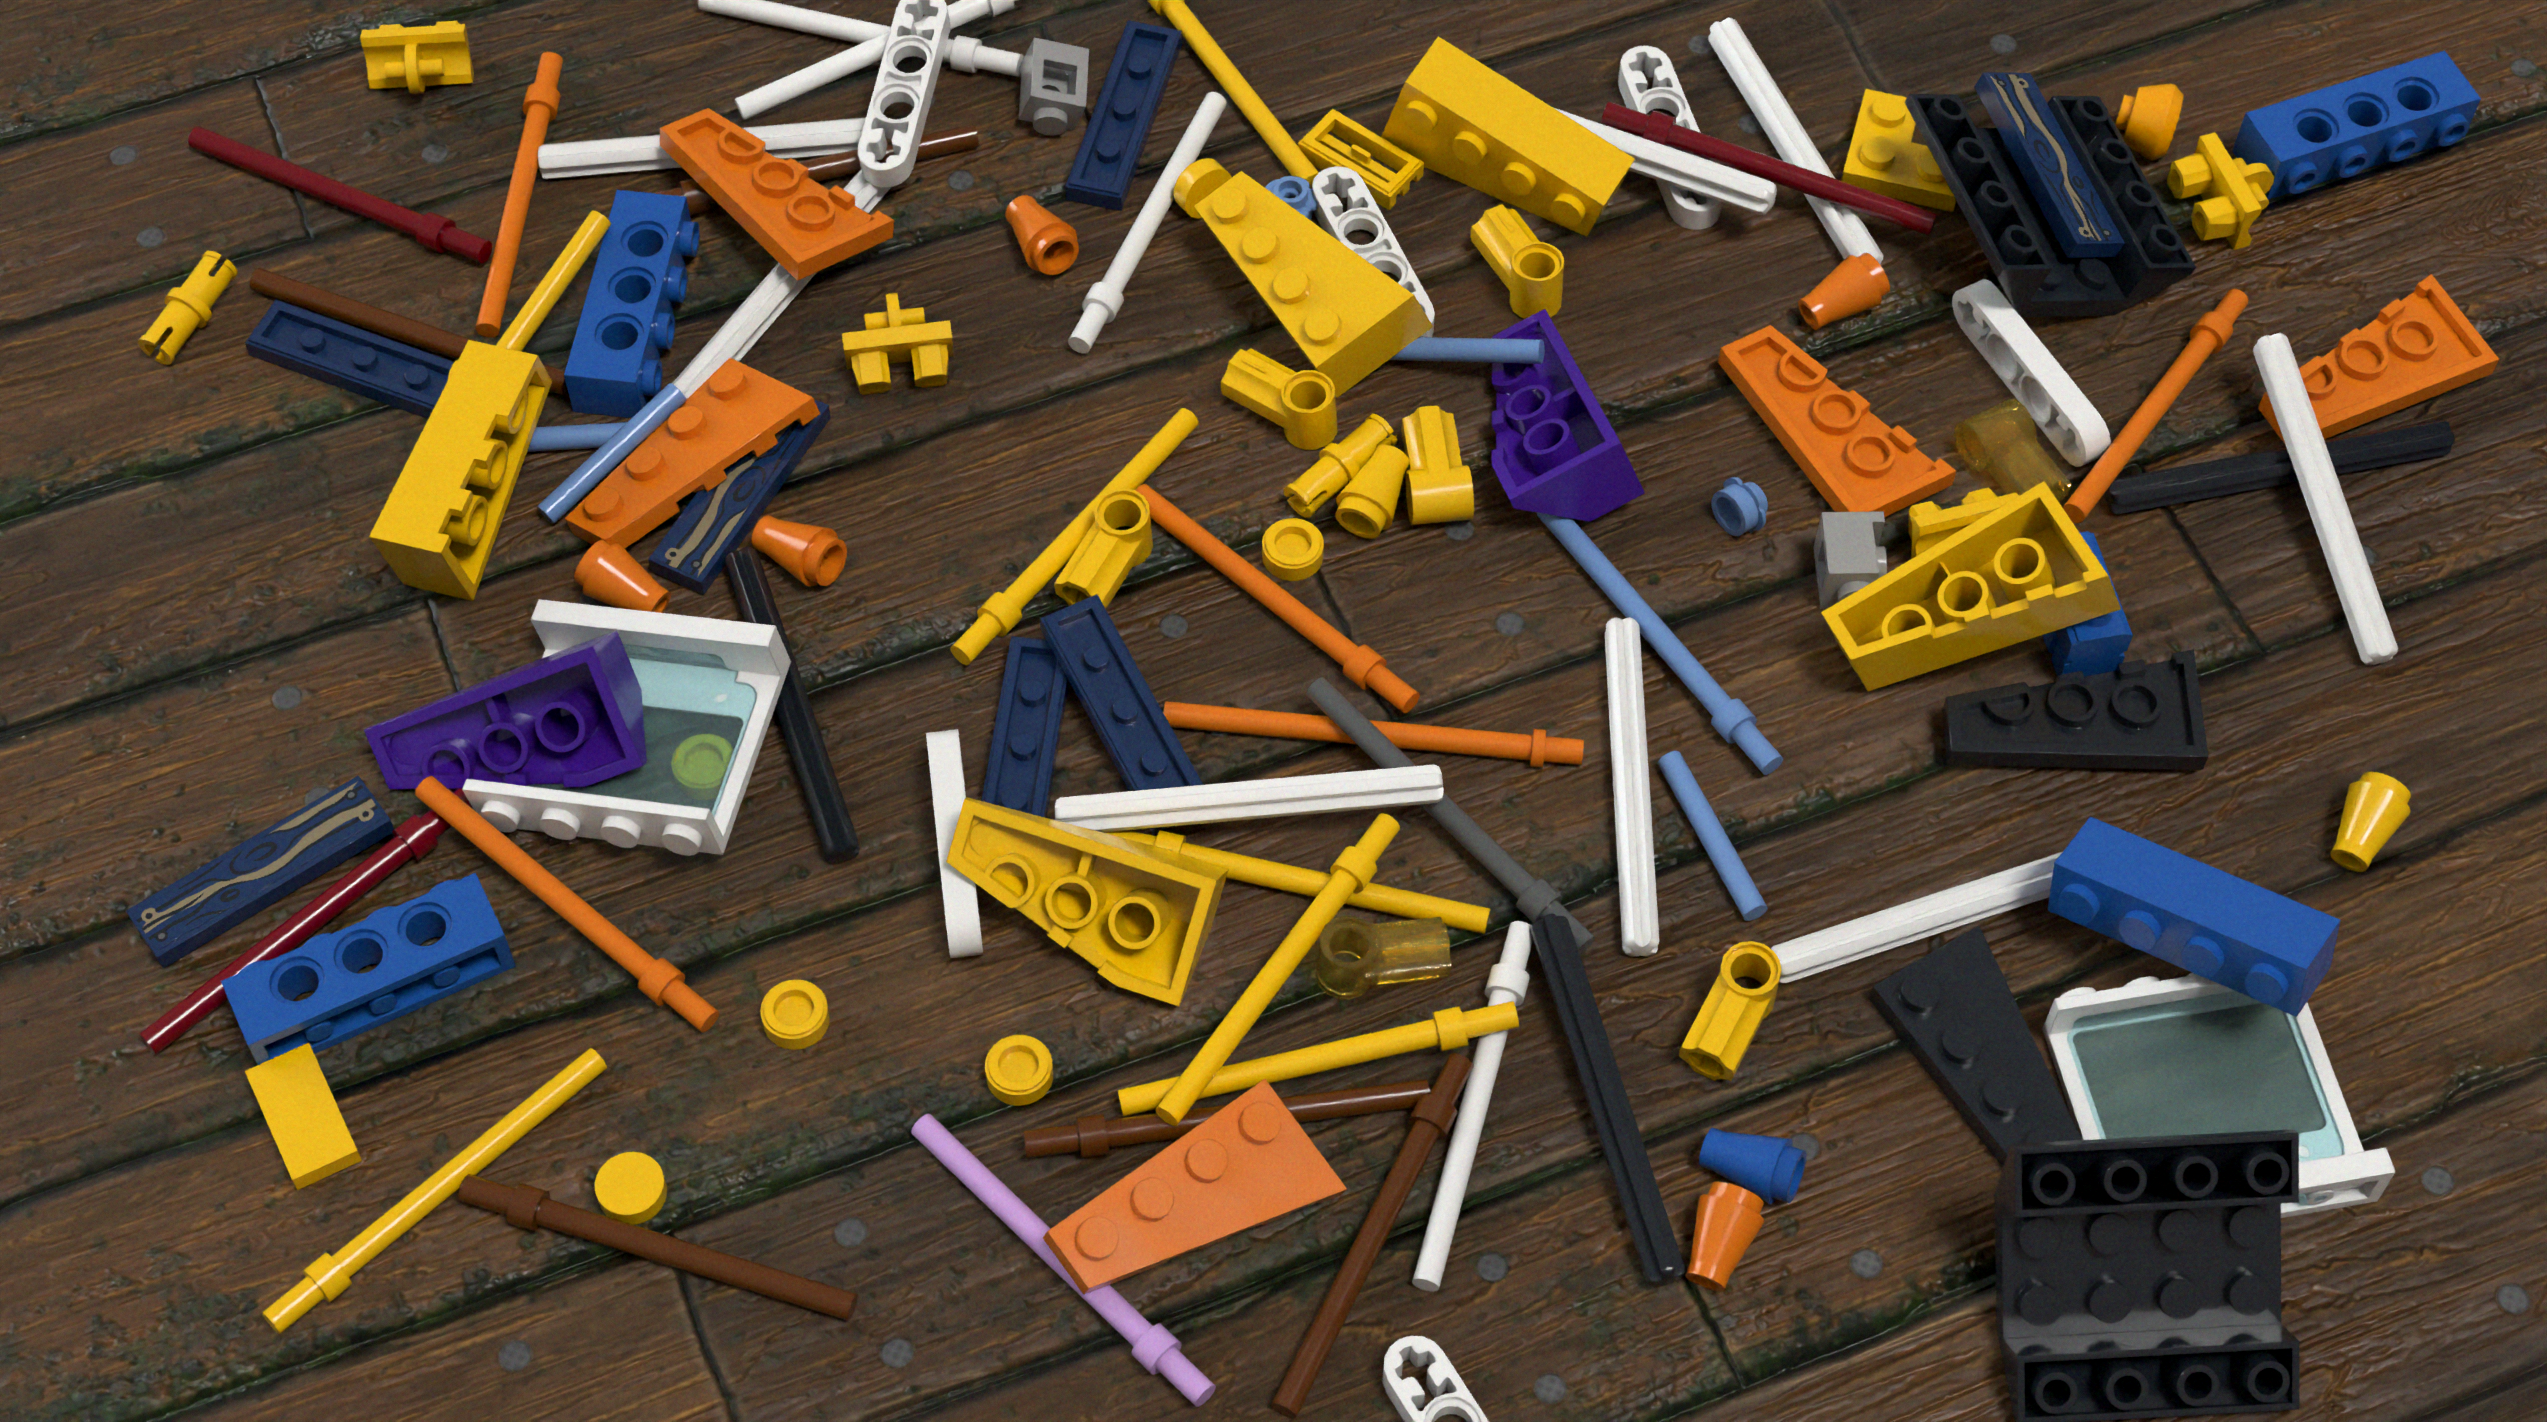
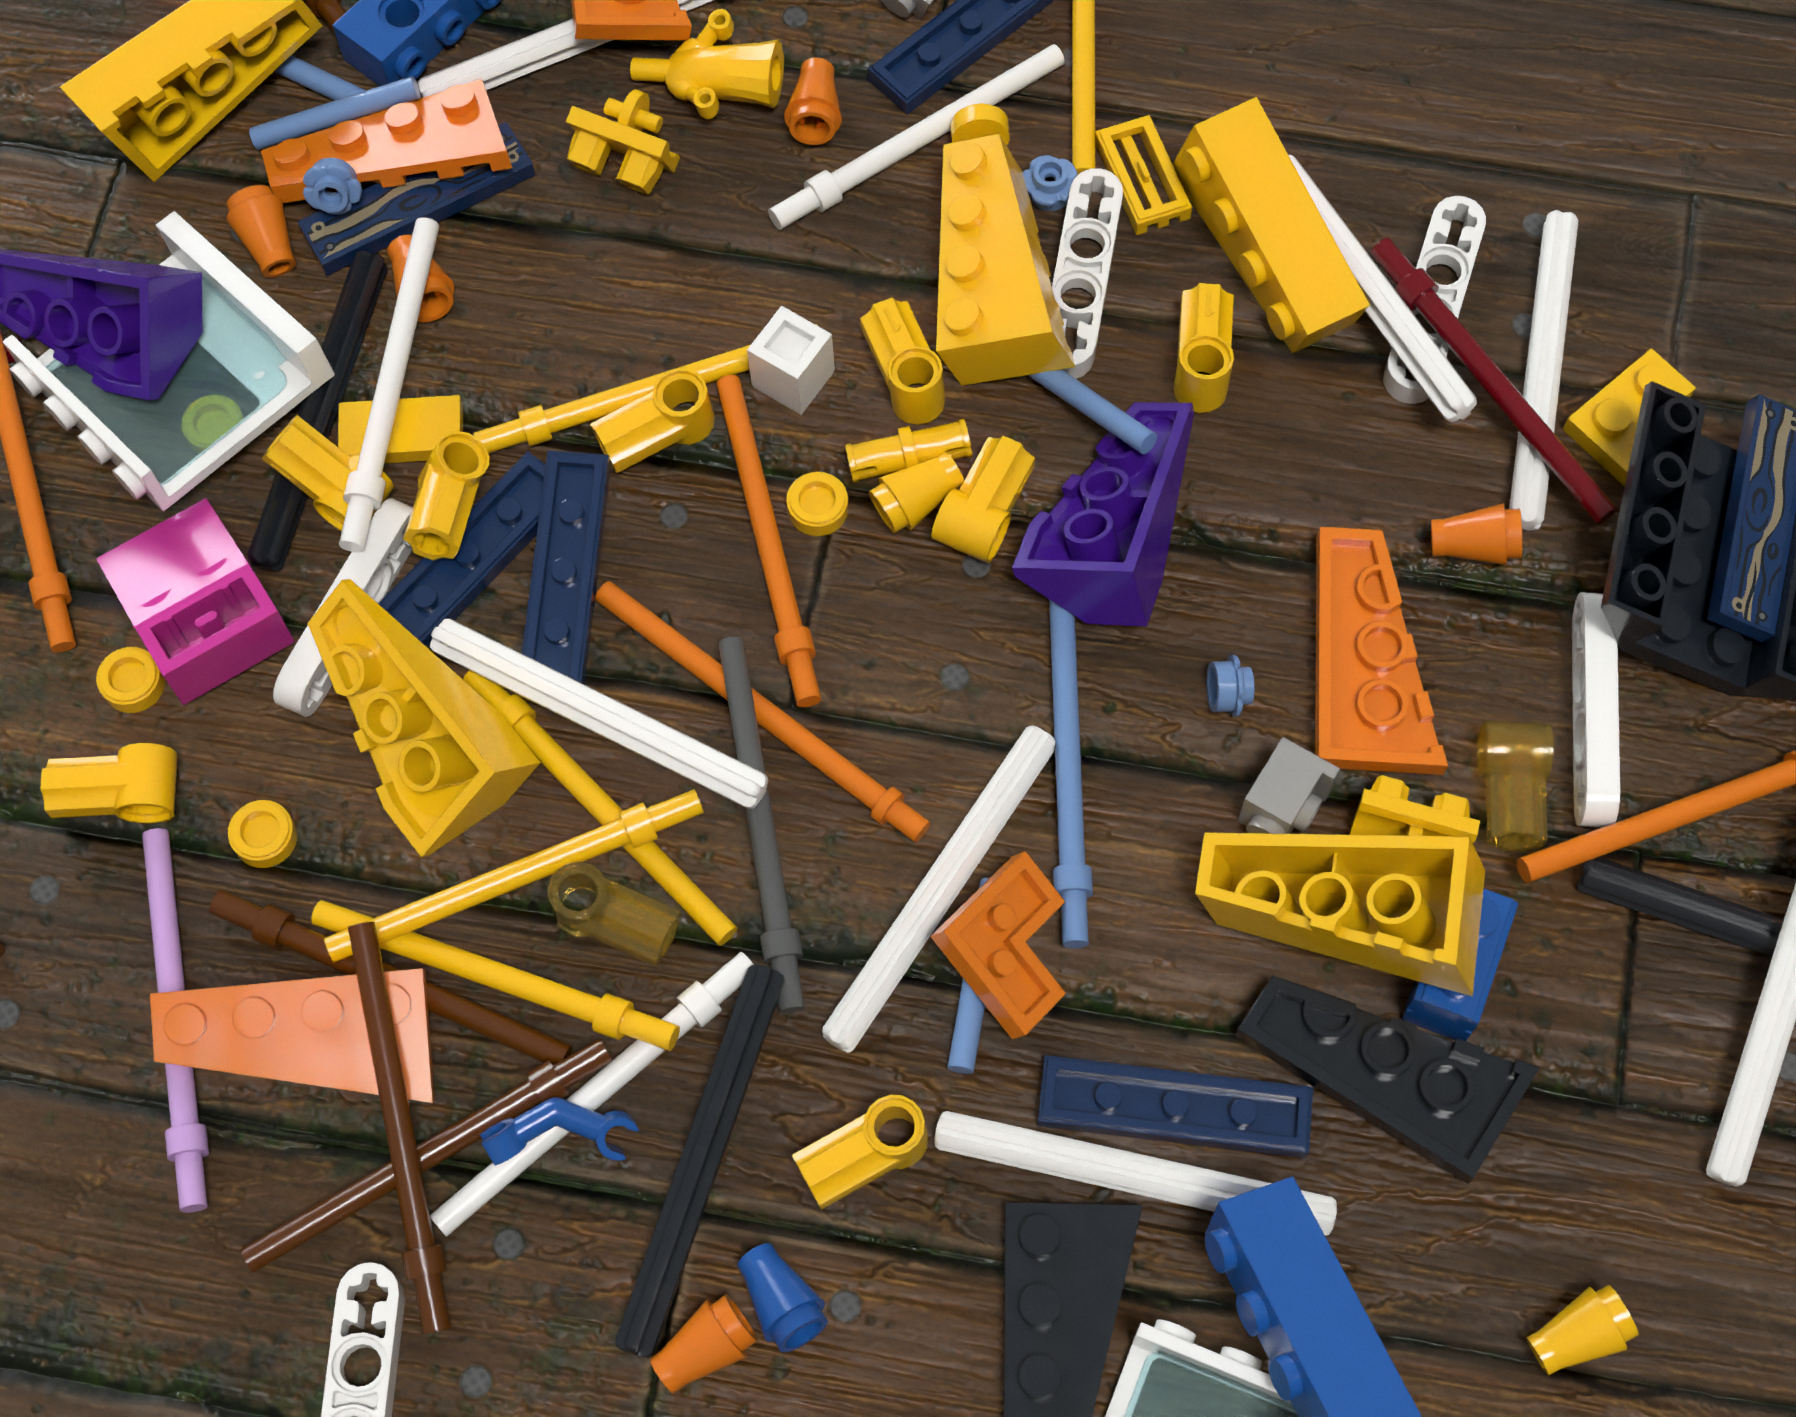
camera: 35 degrees right, 10 degrees up
none -> yellow piece [40,743,178,823]
none -> dark pink slope [96,498,295,705]
none -> yellow piece [261,415,395,531]
none -> medium blue plate [303,158,362,215]
none -> yellow tile [338,395,463,463]
none -> white bar [339,218,439,552]
none -> reddish brown bar [348,922,451,1334]
none -> yellow piece [403,431,490,561]
none -> blue arm [480,1097,639,1166]
none -> yellow piece [630,9,784,119]
none -> white panel [747,306,835,415]
none -> orange plate [930,851,1066,1039]
none -> dark blue tile [1037,1055,1313,1158]

